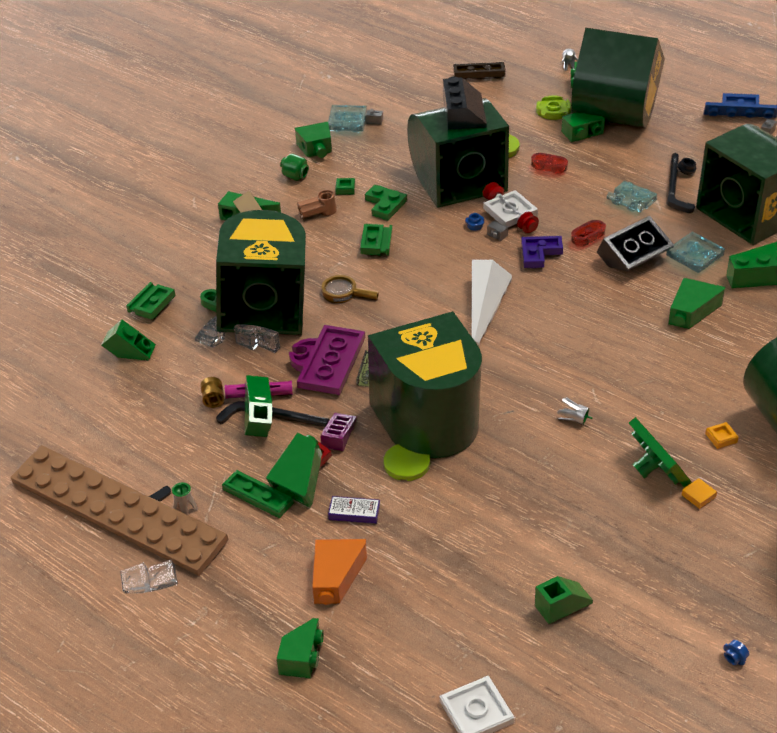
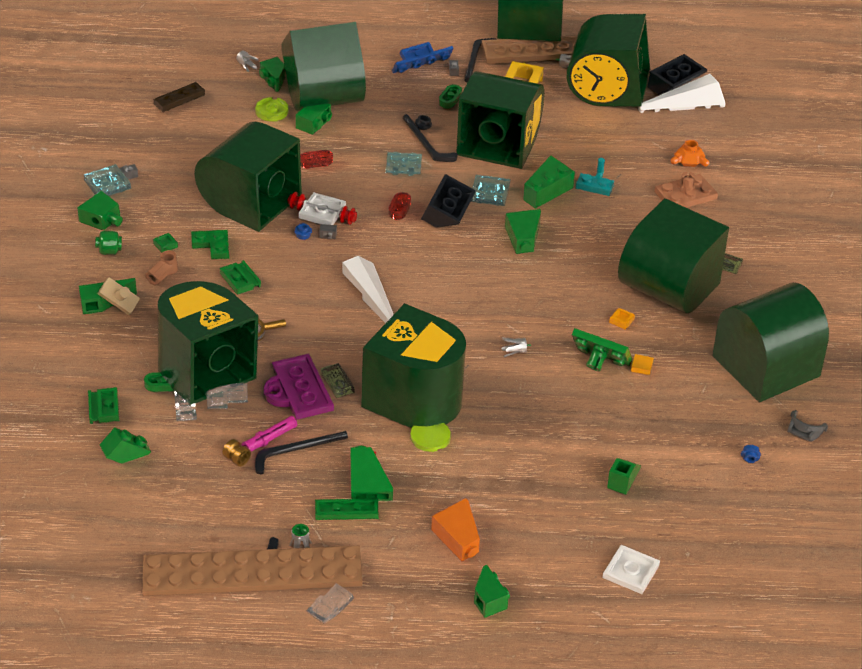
camera: 40 degrees left, 0 degrees up
green slope [244,375,272,437] -> none
magenta slope [320,413,357,451] -> none
tile [328,496,380,524] -> none
black slope [443,77,487,130] -> none
dark purple plate [521,236,563,268] -> none

